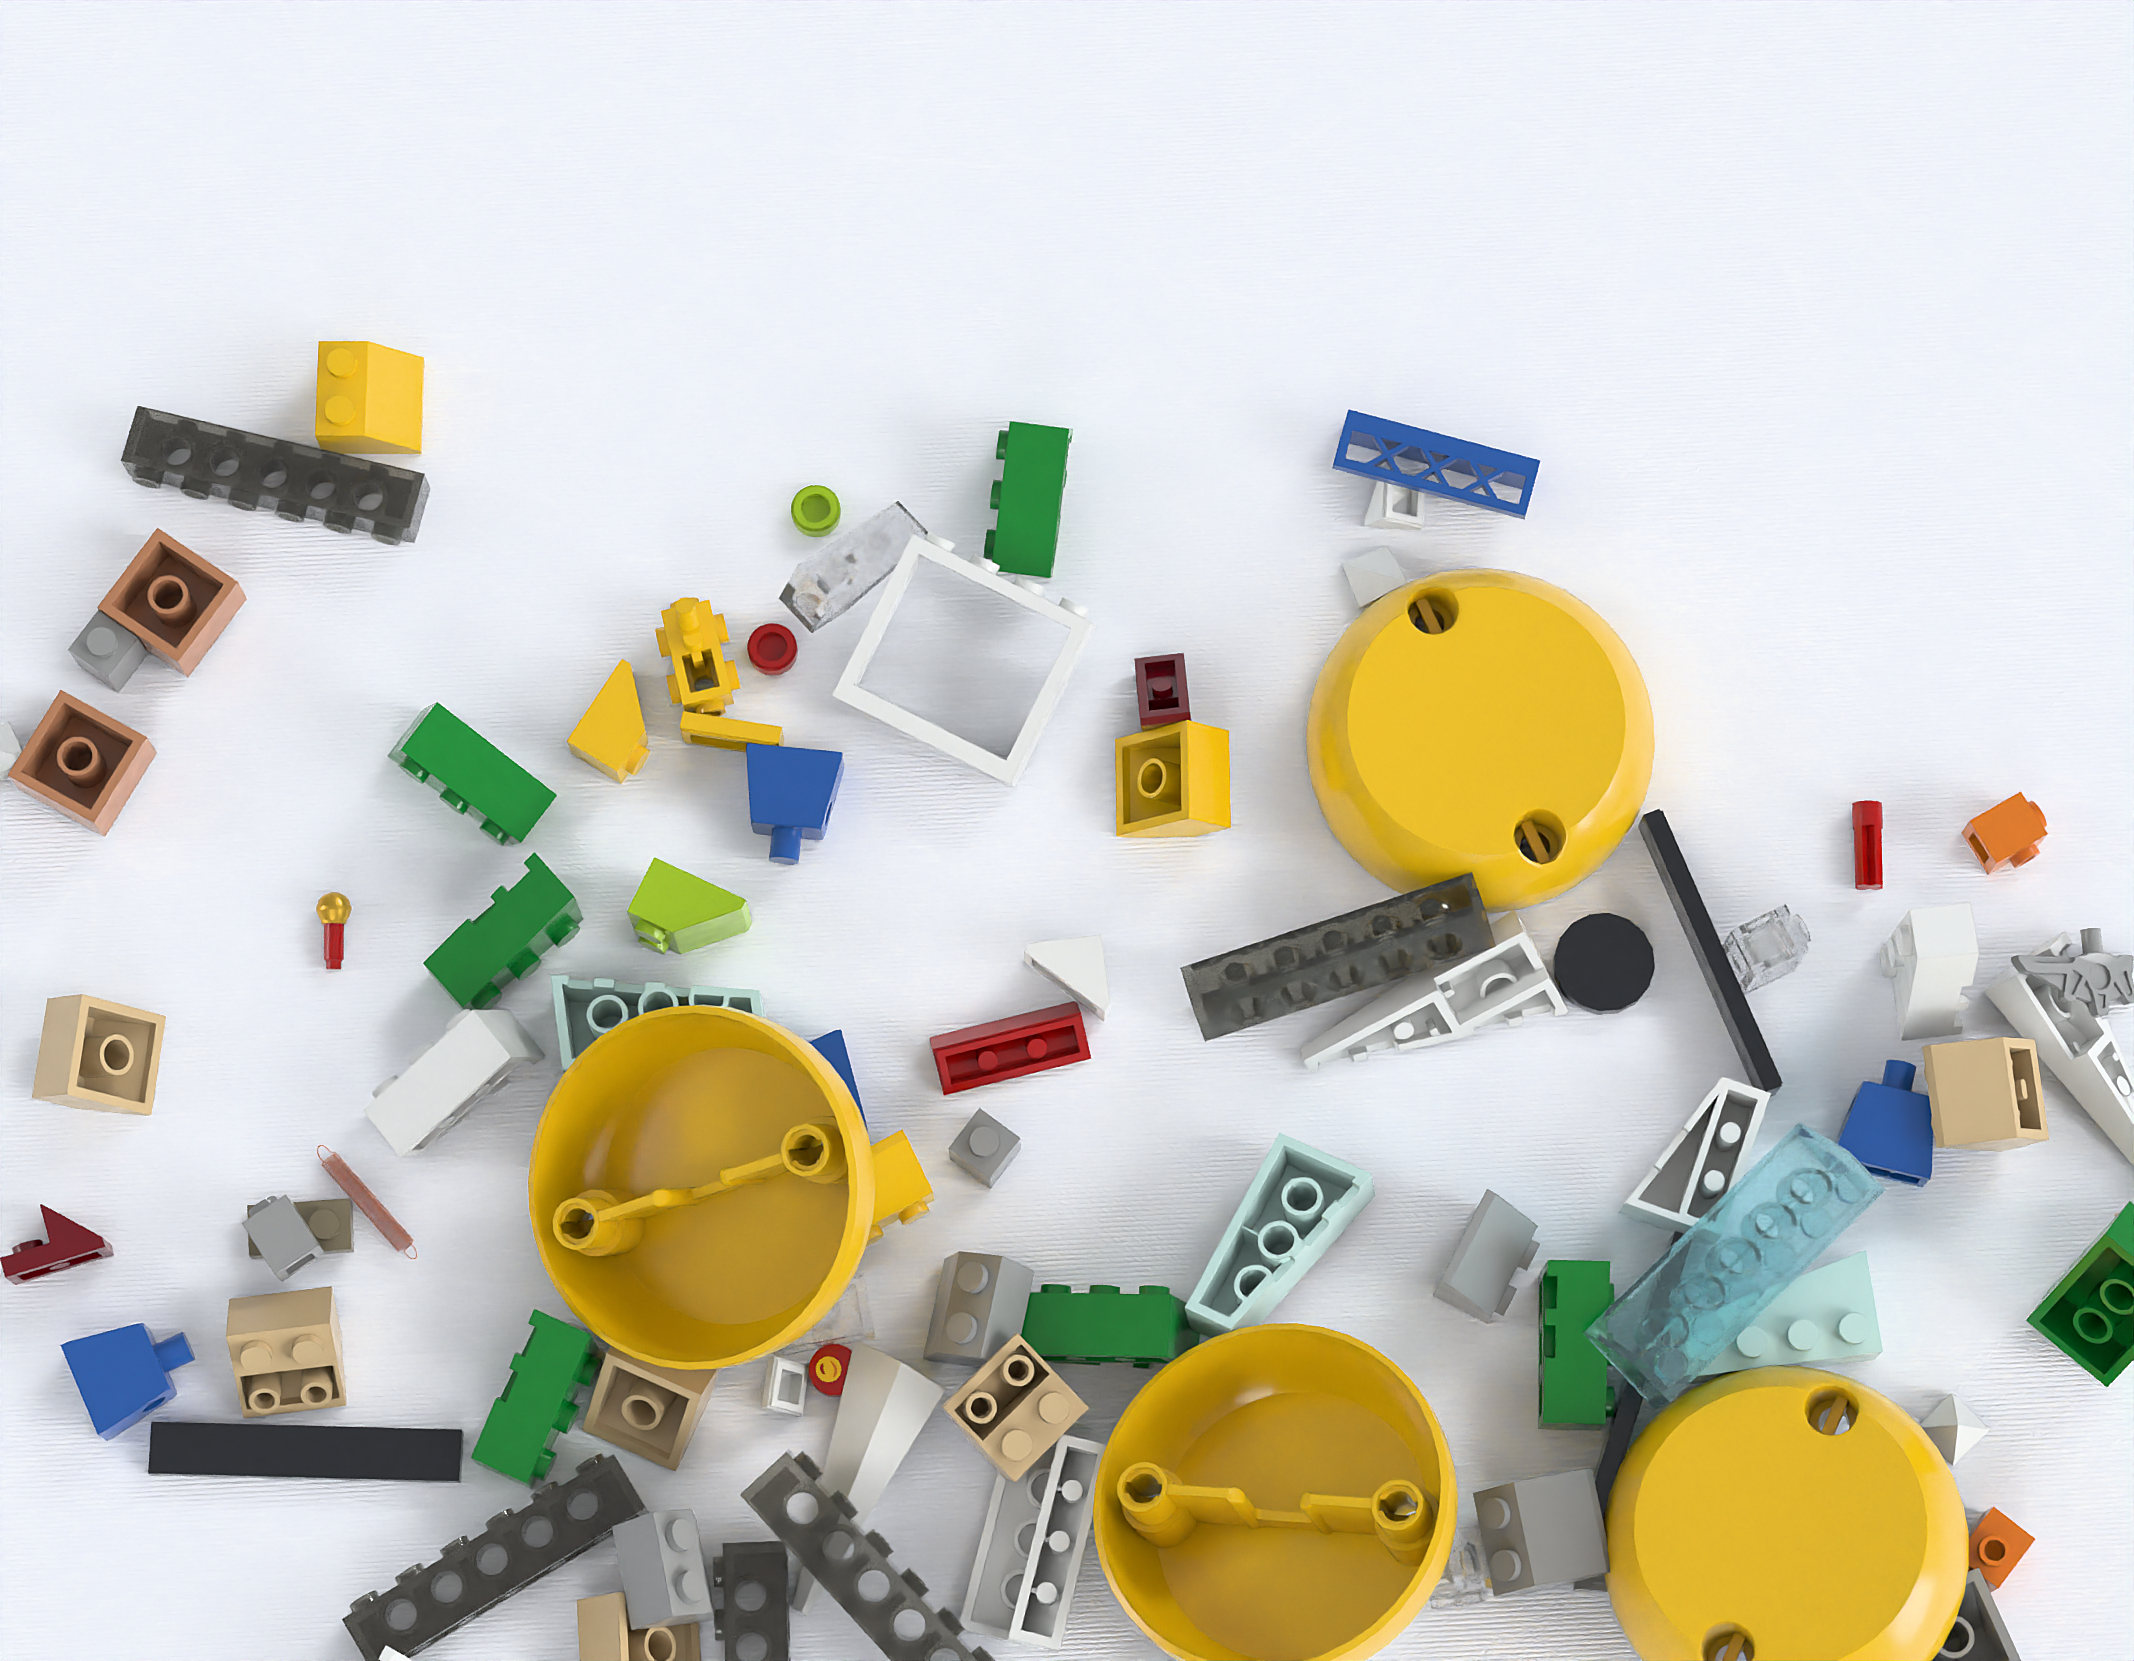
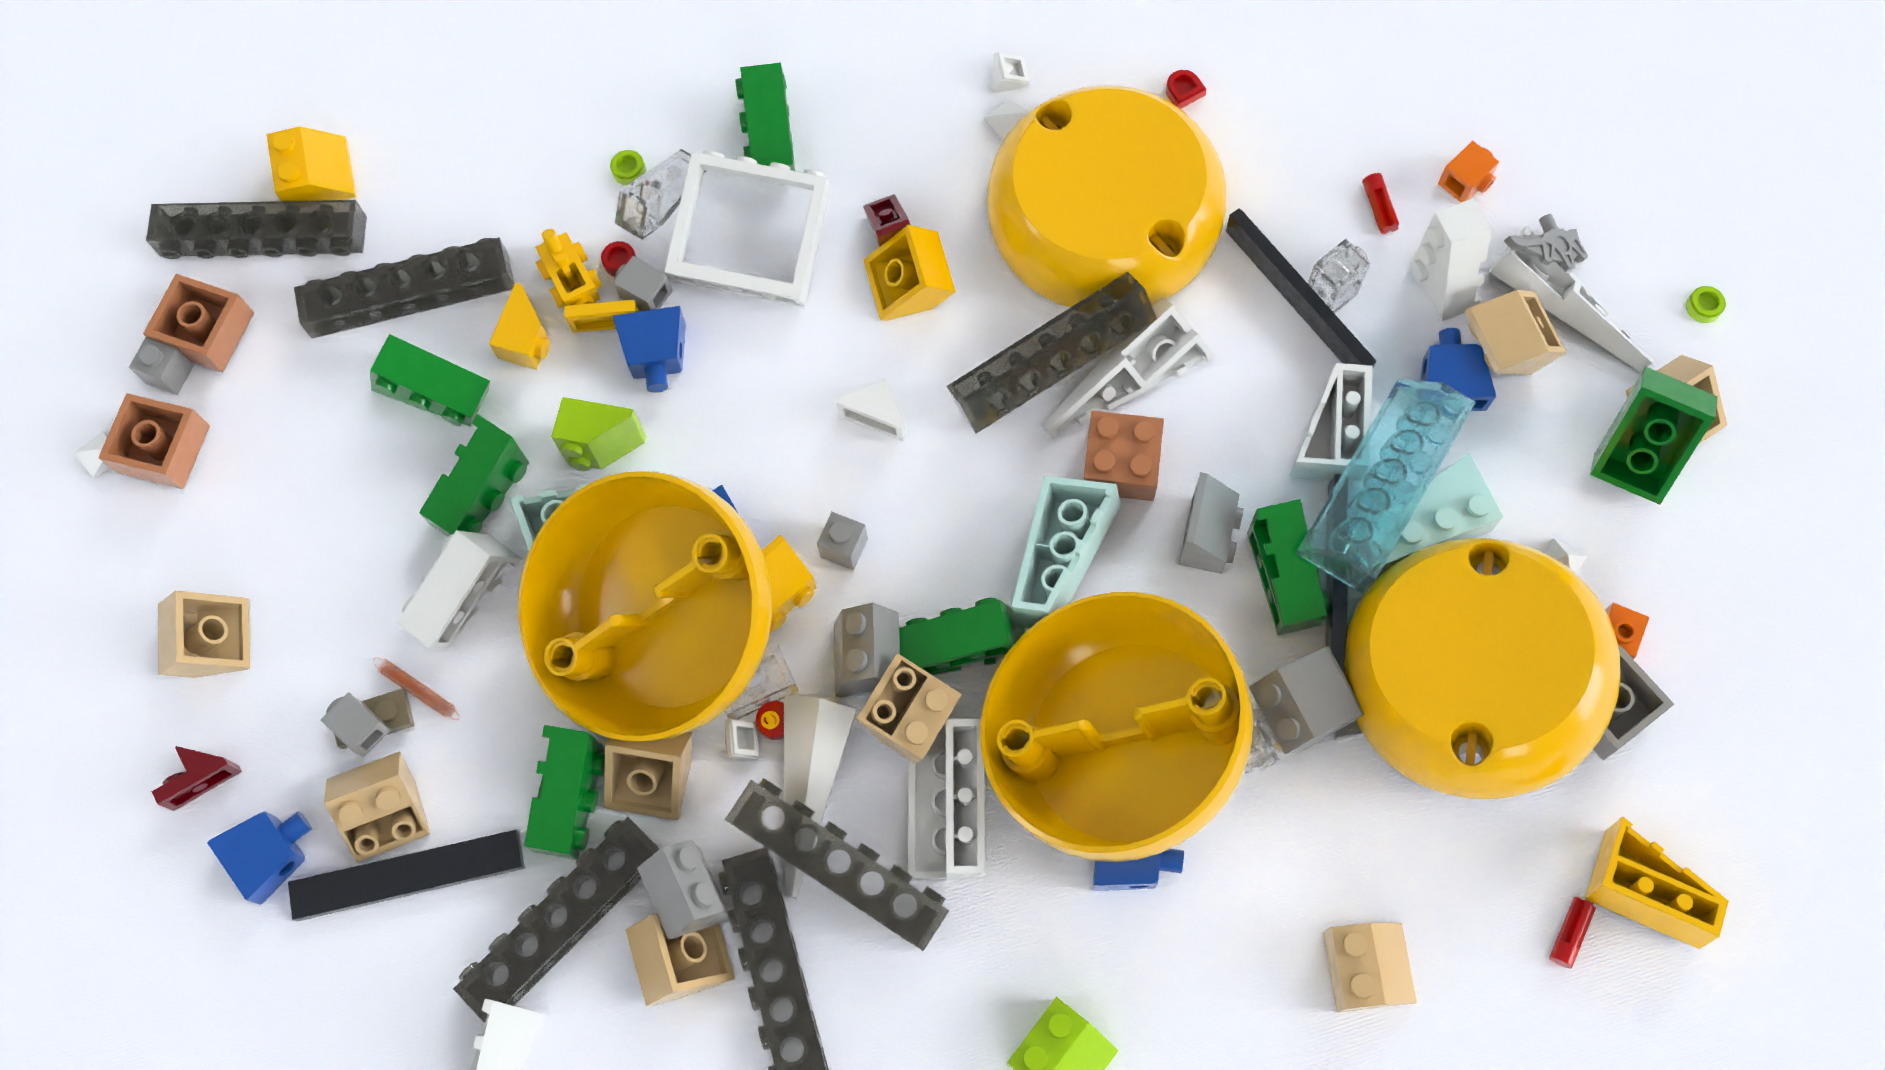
camera: 10 degrees left, 5 degrees down
piece [316,892,352,970] -> none
red slope [929,1001,1092,1096] -> none
blue fence [1332,409,1541,520] -> none
black tile [1552,913,1655,1015] -> none
none -> clear smoke brick [294,237,515,339]
none -> light grey brick [613,256,673,311]
none -> nougat brick [1083,410,1164,501]
none -> red tile [1166,70,1207,109]

